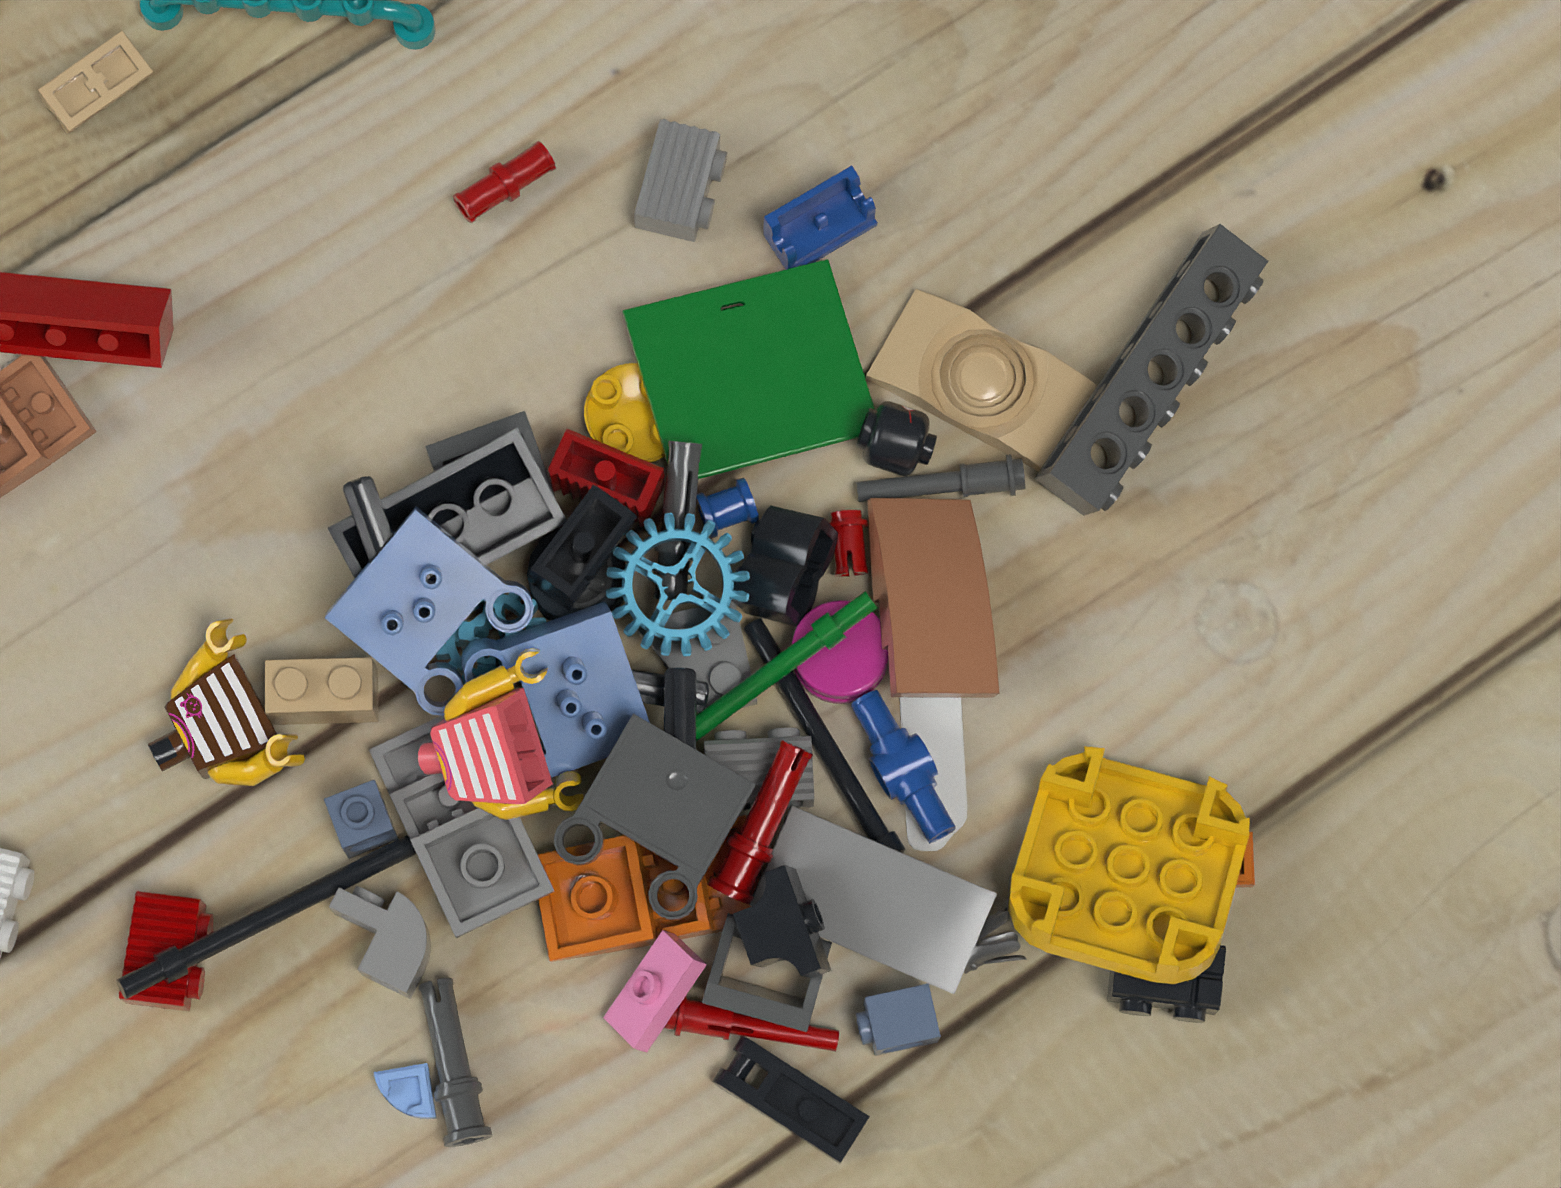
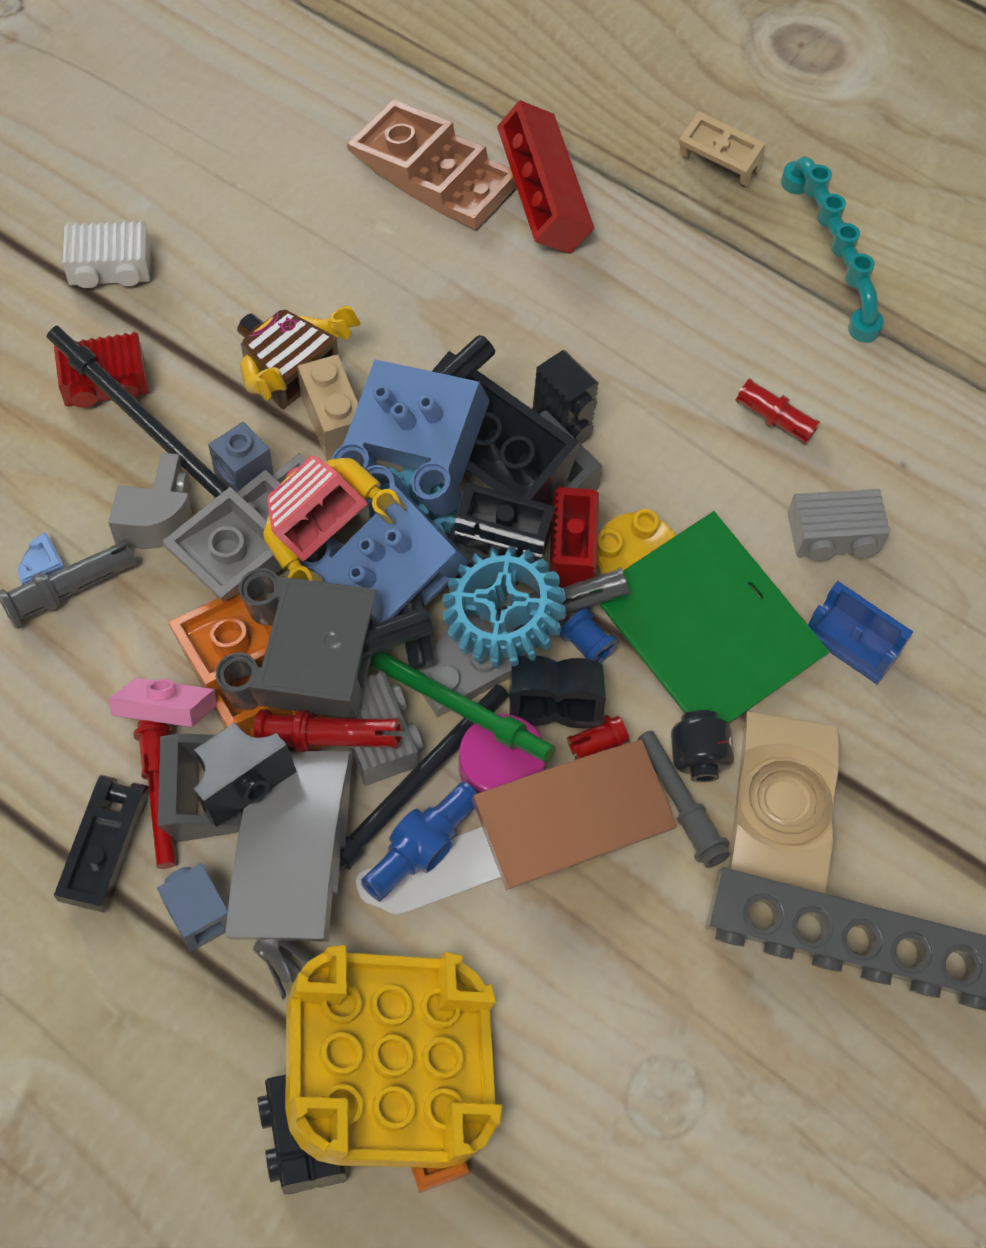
camera: 70 degrees right, 15 degrees down
none -> black brick [532,350,599,443]

